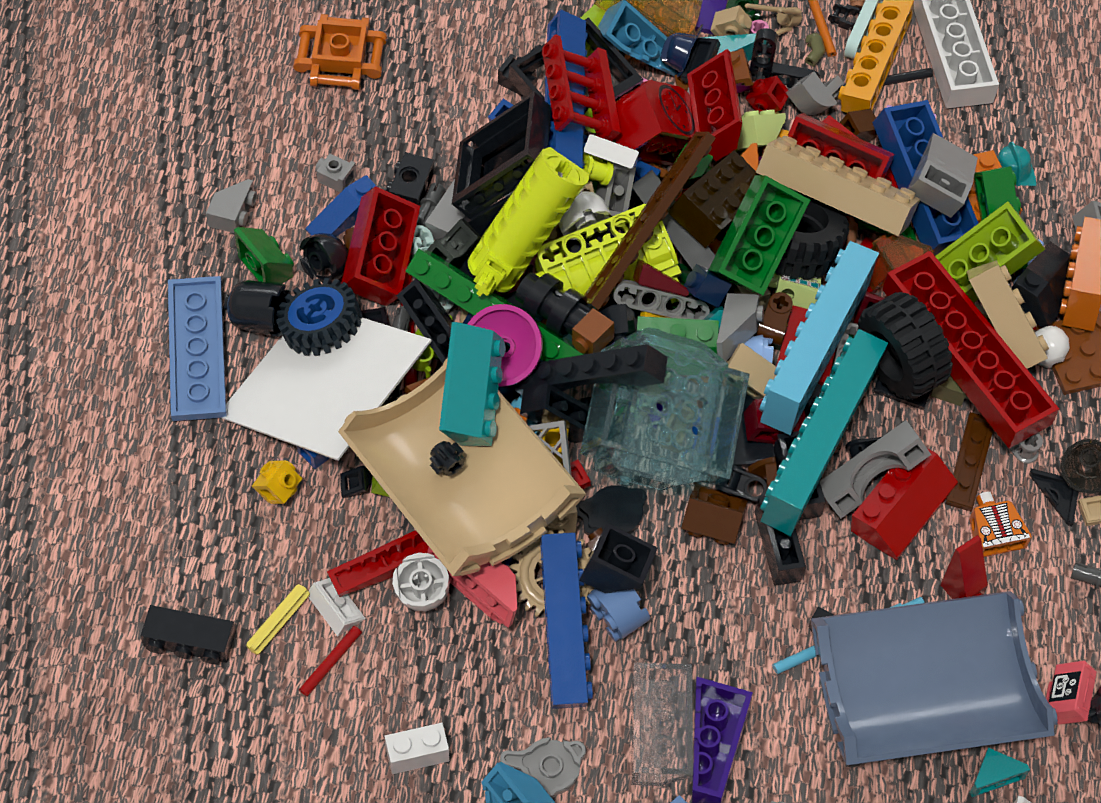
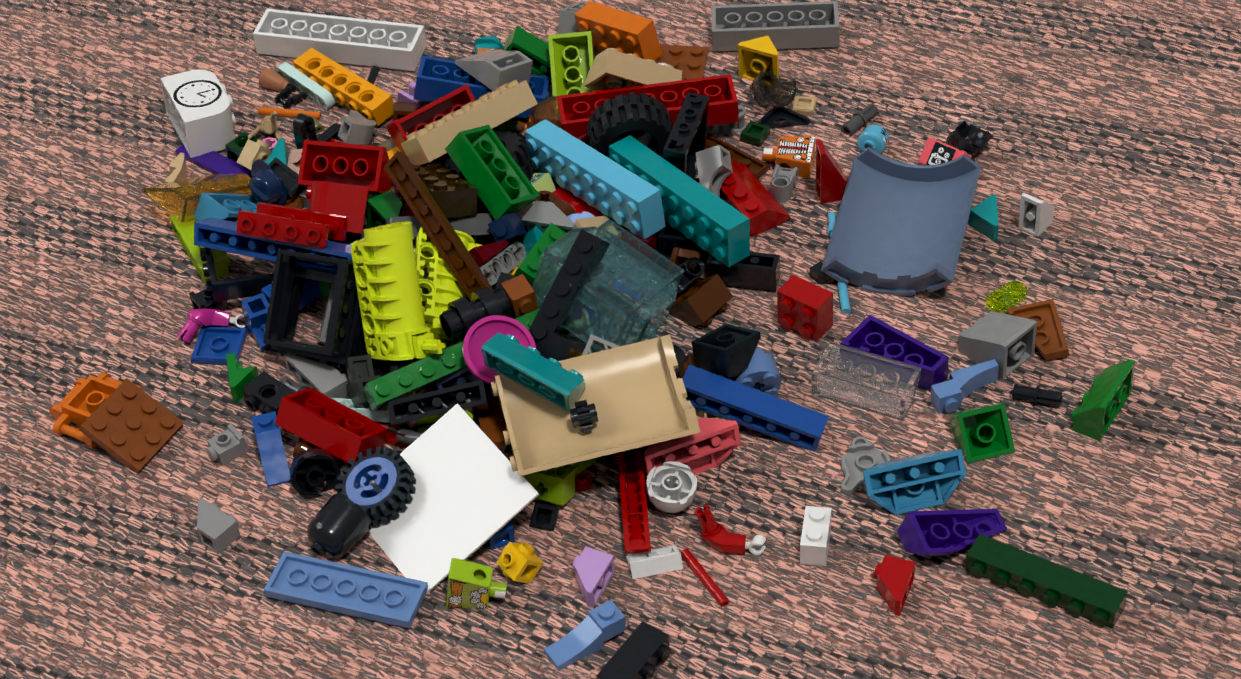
camera: 60 degrees left, 15 degrees down
green slope [234,227,294,284] -> none
light yellow axle [246,584,310,655] -> none
white slope [584,134,639,169] -> none
none -> dark orange plate [79,378,184,474]
none -> dark pink arm [177,308,246,344]
none -> blue tile [191,326,248,365]
none -> green slope [226,353,259,403]
none -> lime torso [446,558,507,609]
none -> medium blue slope [544,600,626,671]
none -> lavender slope [573,546,615,608]
none -> black window [663,92,709,179]
none -> red arm [694,505,766,556]
none -> dark green plate [741,121,770,146]
none -> light grey piece [771,164,799,203]
none -> red brick [777,275,833,342]
none -> medium azure head [857,125,889,154]

